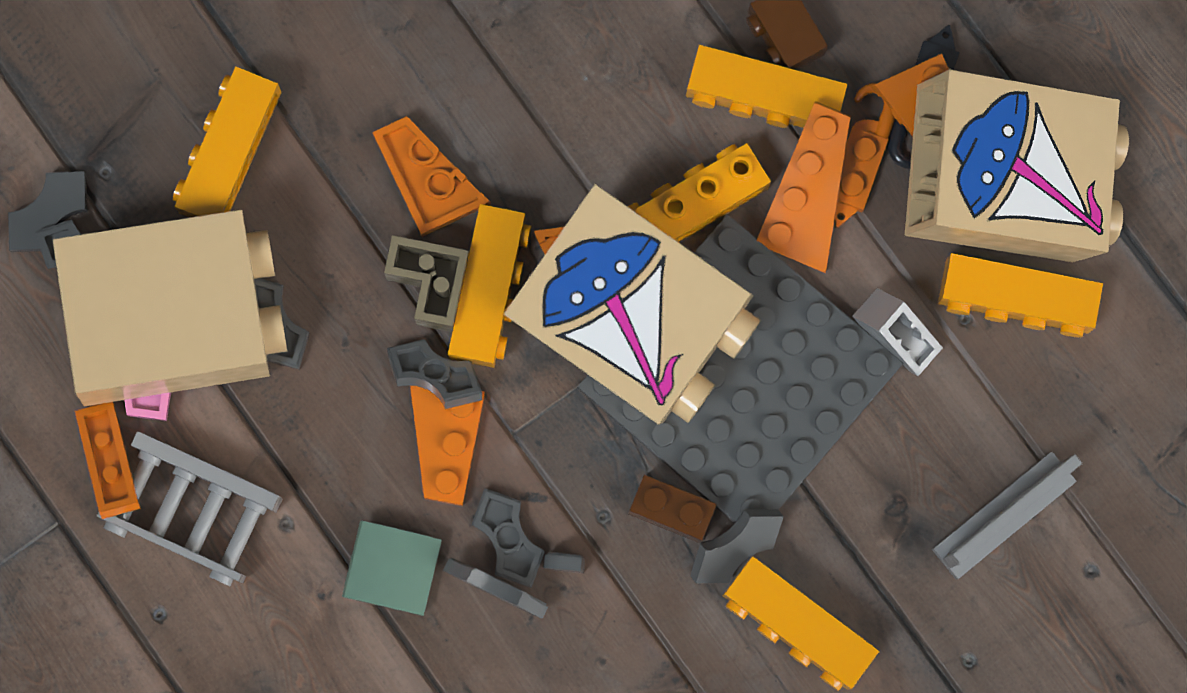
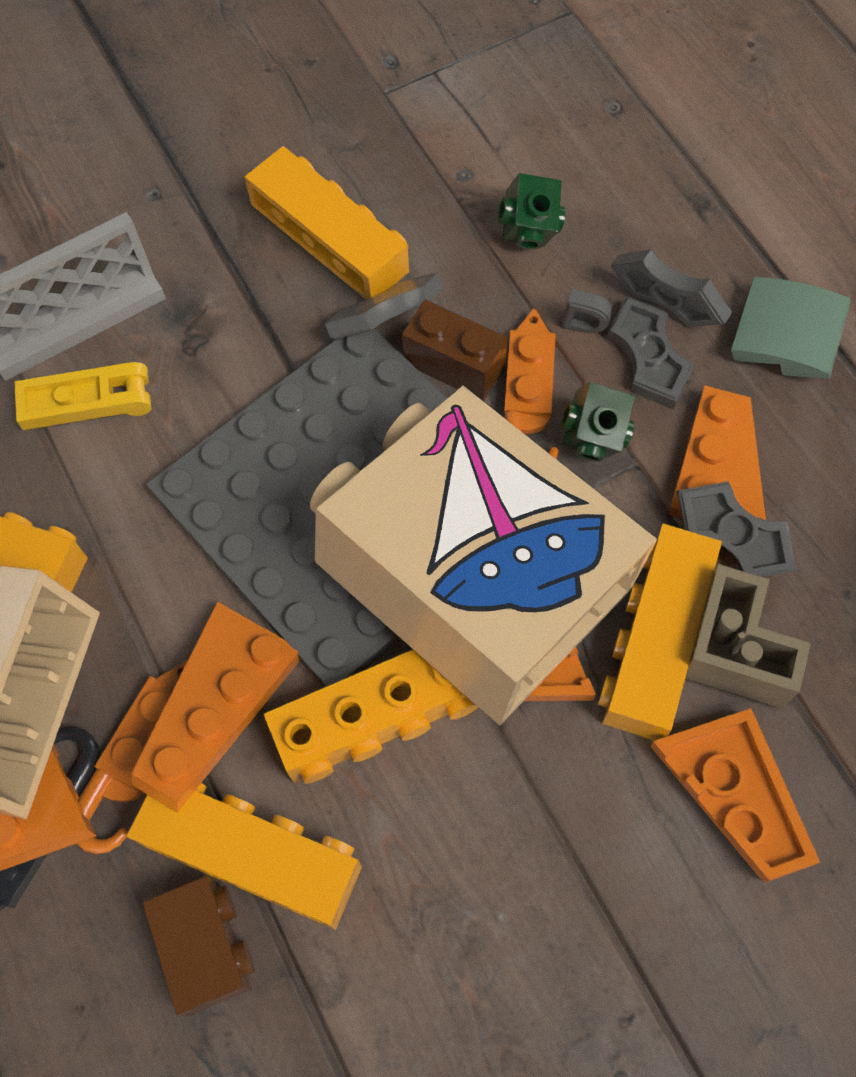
camera: 165 degrees left, 15 degrees down
light grey arch [852,288,943,376] -> none
none -> yellow plate [15,362,151,430]
none -> dark green brick [498,173,565,250]
none -> orange plate [504,309,558,459]
none -> dark green brick [560,382,635,462]

